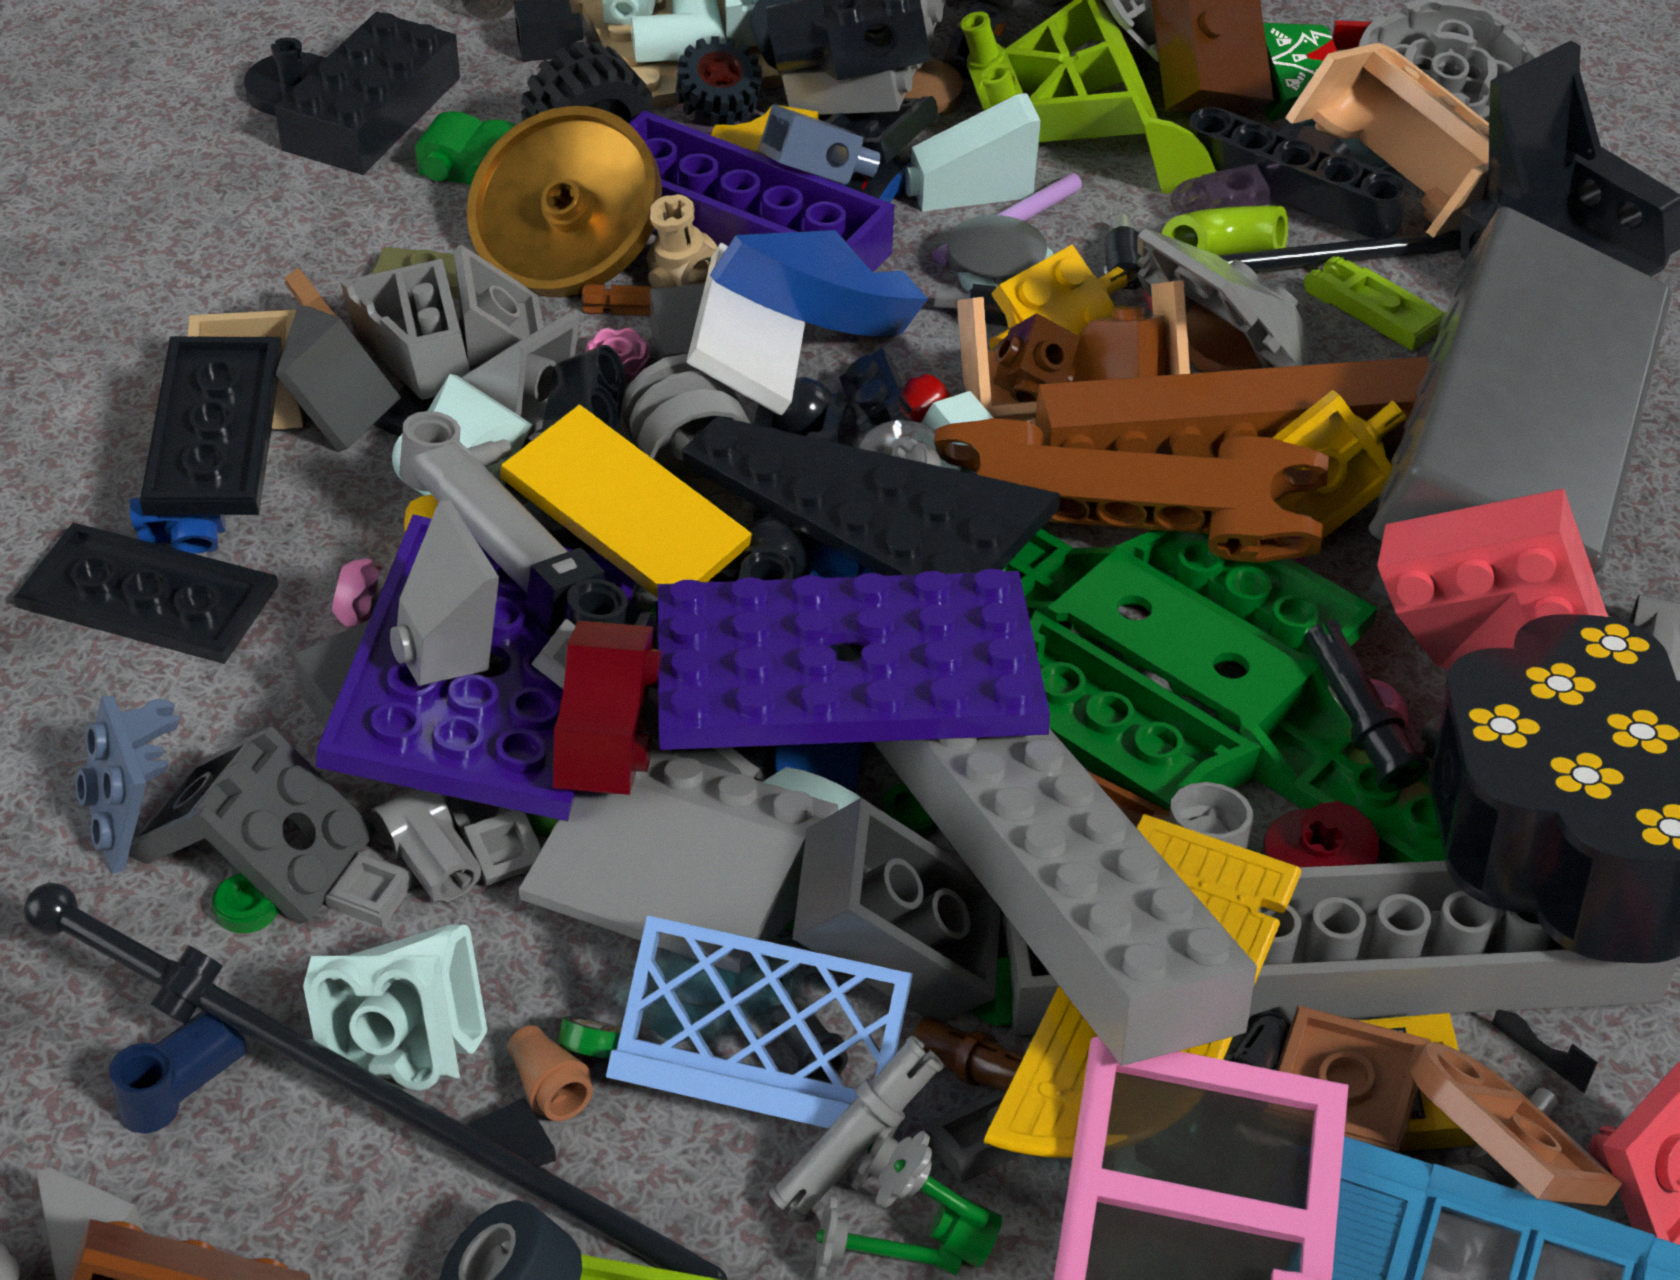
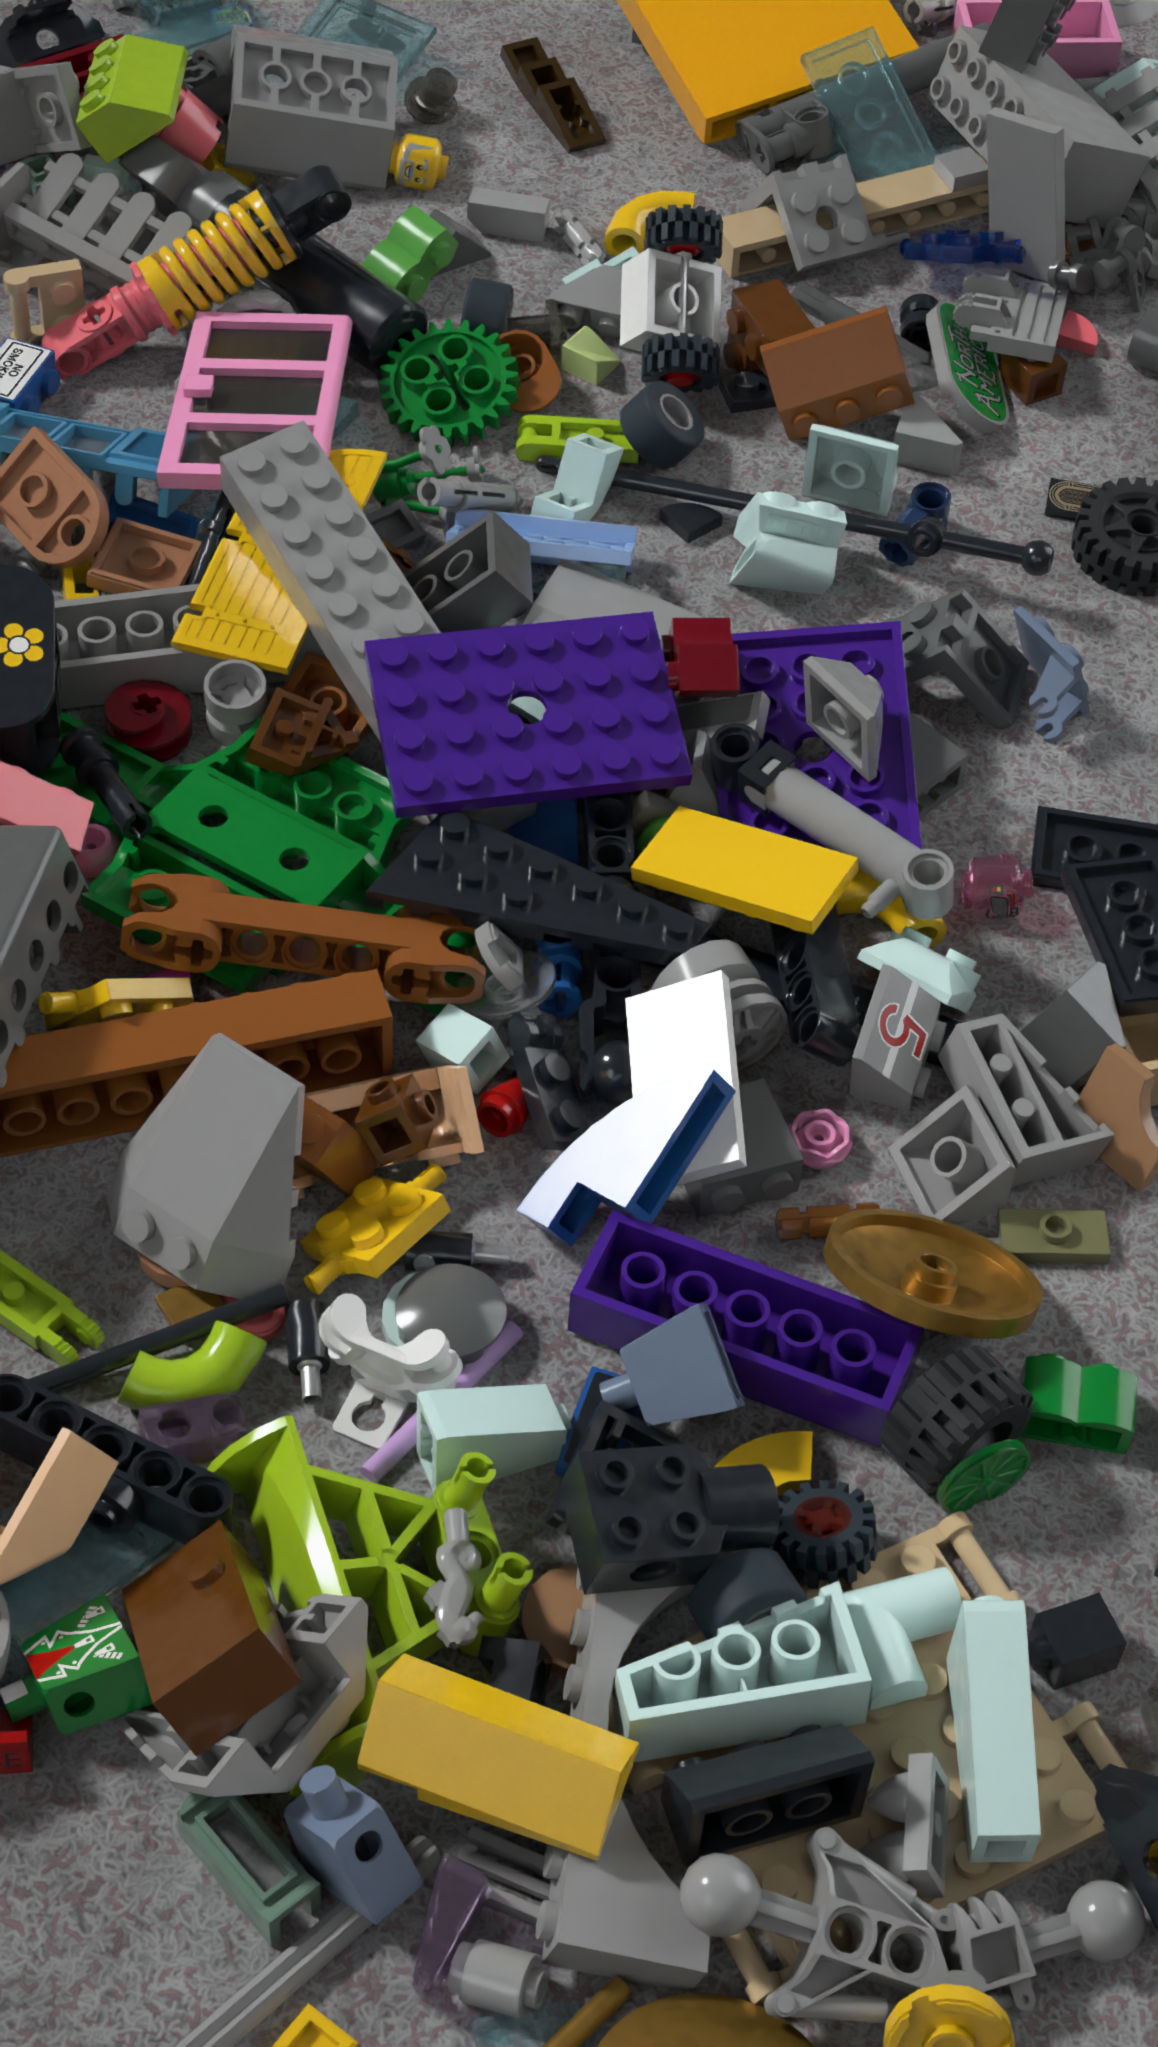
camera: 170 degrees right, 5 degrees up
bright pink plate [332,558,382,628] -> none
nougat cone [507,1025,593,1121] -> none
green tile [557,1016,622,1059] -> none
tan connector [646,194,717,288] -> none
none -> reddish brown slope [244,687,359,776]
none -> white piece [318,1294,463,1450]
none -> light grey animal [423,1508,484,1650]
none -> light aqua brick [530,433,624,521]
none -> light aqua slope [801,424,899,516]
none -> clear pink head [960,853,1034,920]

